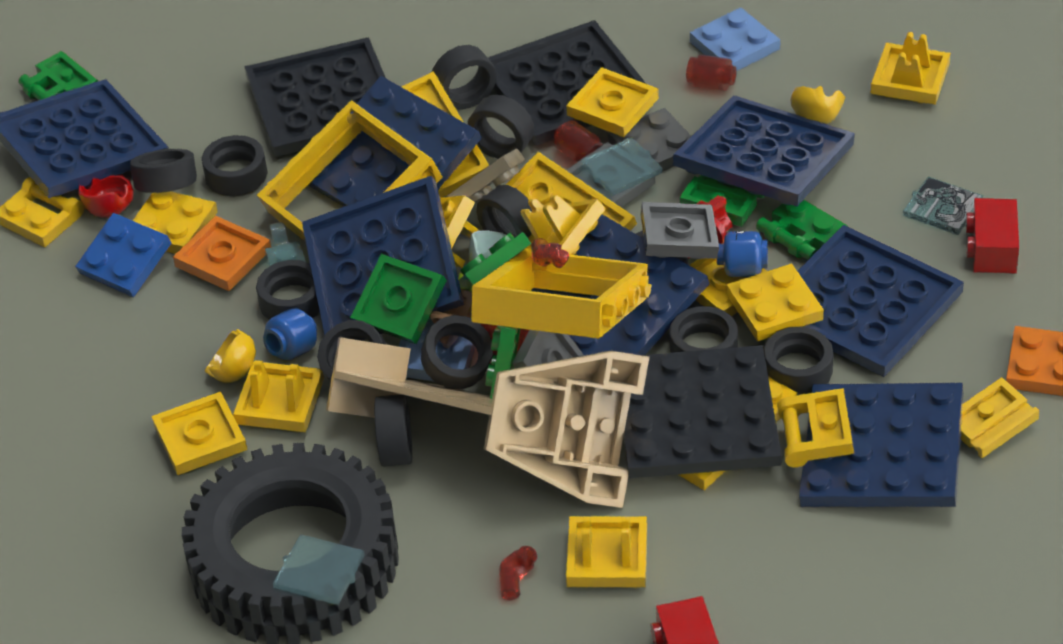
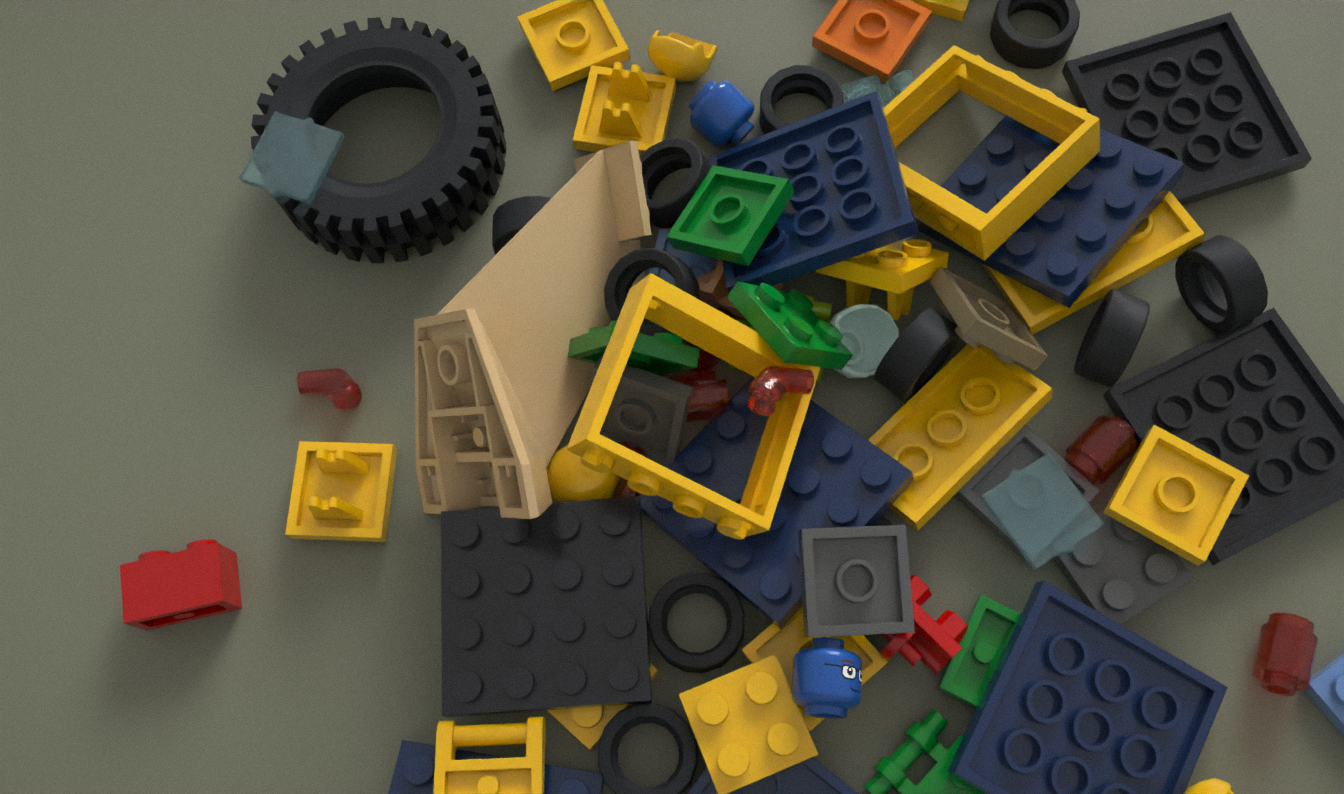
camera: 95 degrees right, 25 degrees up
yellow plate [521,195,606,255] -> none

